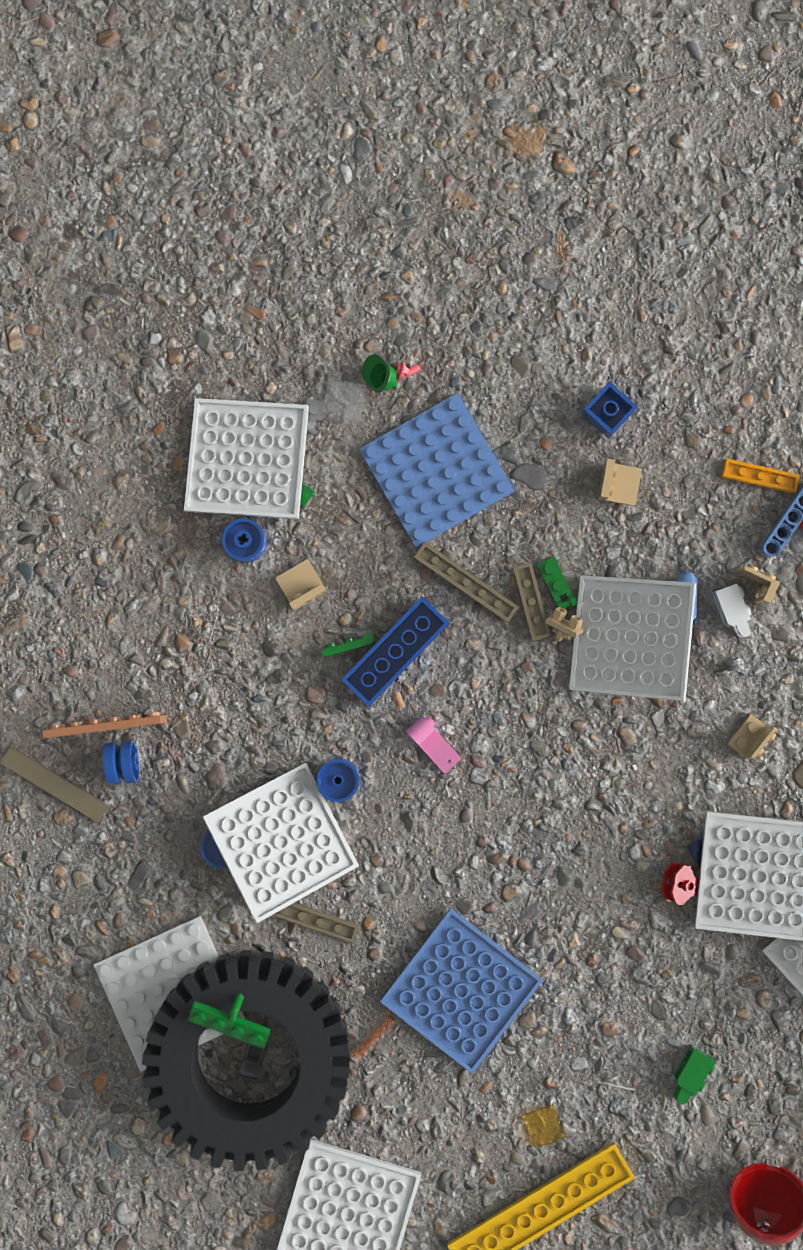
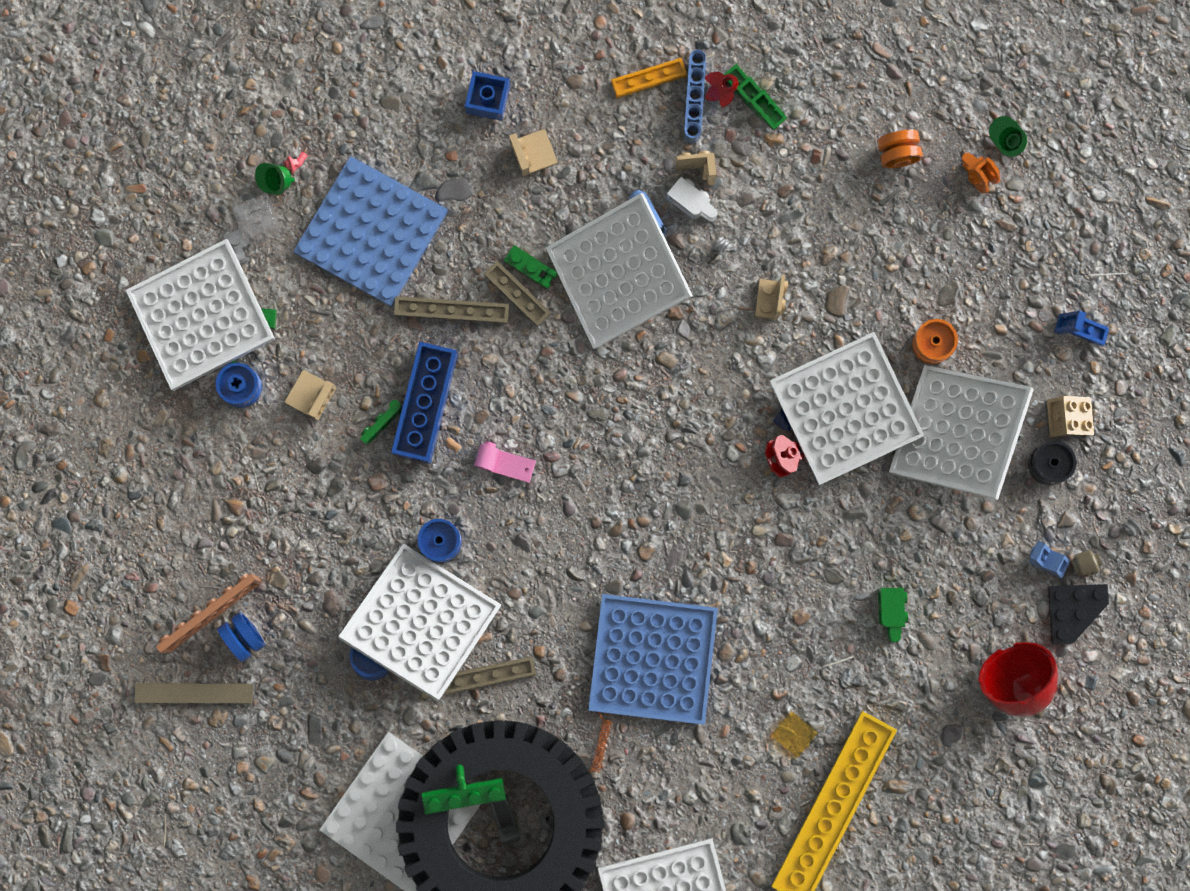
camera: 30 degrees left, 5 degrees down
tan hips [545,607,584,642] -> none

